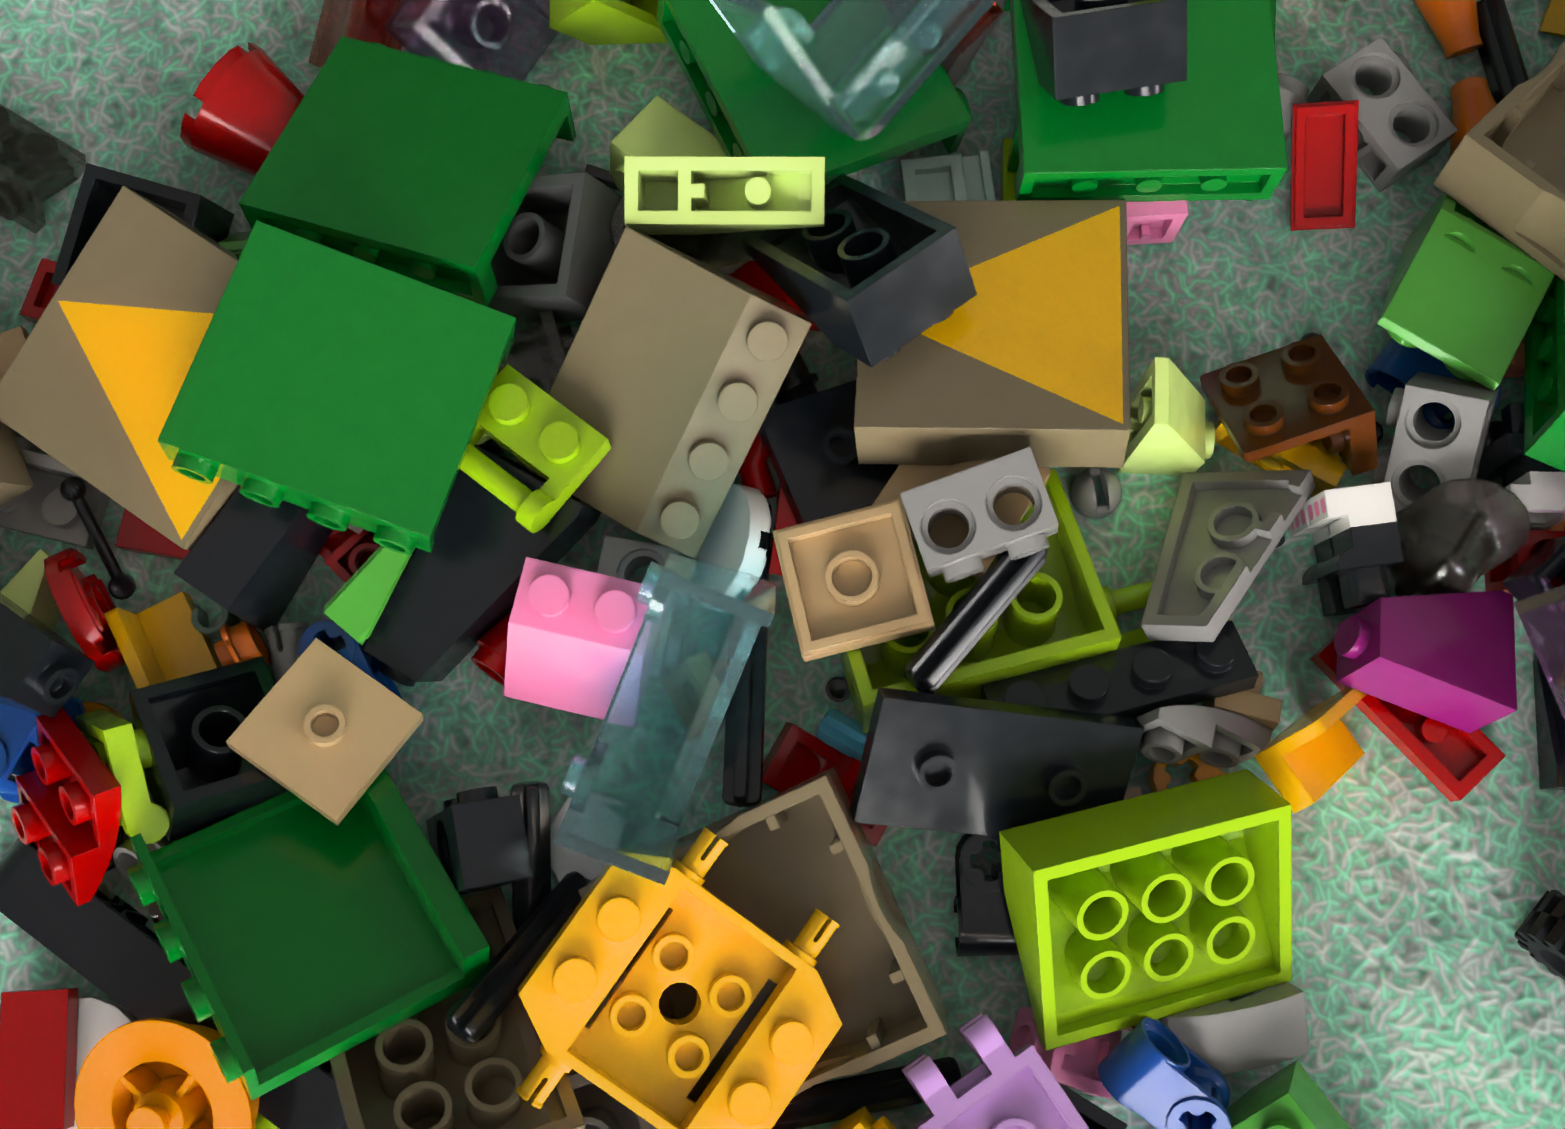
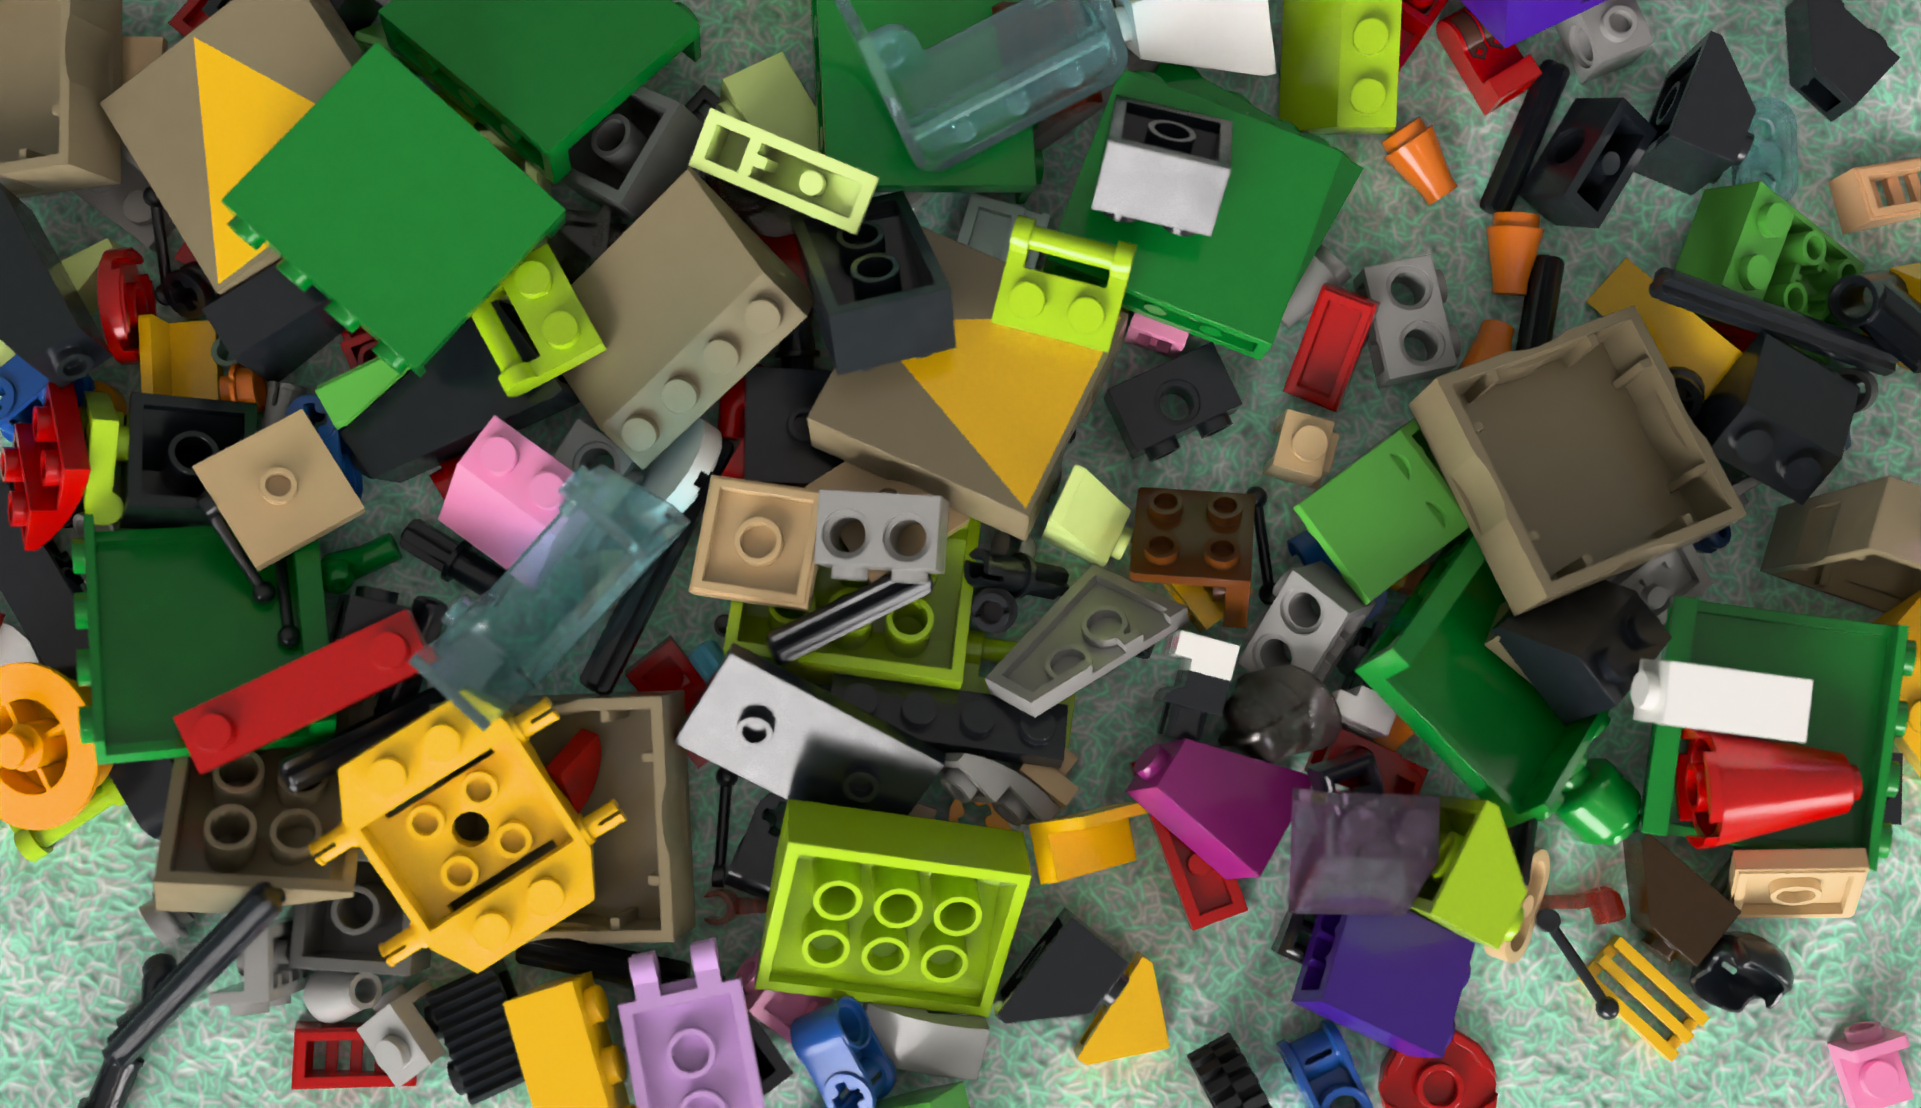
camera: 15 degrees right, 5 degrees up
none -> black bush [163,261,224,319]
none -> red plate [173,609,436,774]
none -> black hinge [196,494,276,604]
none -> black hinge [274,554,300,648]
none -> green arm [321,533,403,594]
none -> black axle [399,518,514,605]
none -> red tile [545,728,601,813]
none -> clear red hand [704,888,768,926]
none -> black hinge [712,767,739,888]
none -> black axle [964,548,1070,600]
none -> black axle [971,588,1018,634]
none -> lime plate [991,215,1137,353]
none -> black slope [993,907,1130,1024]
none -> yellow slope [1073,951,1170,1065]
none -> black brick [1103,342,1242,462]
none -> tan window [1262,409,1340,489]

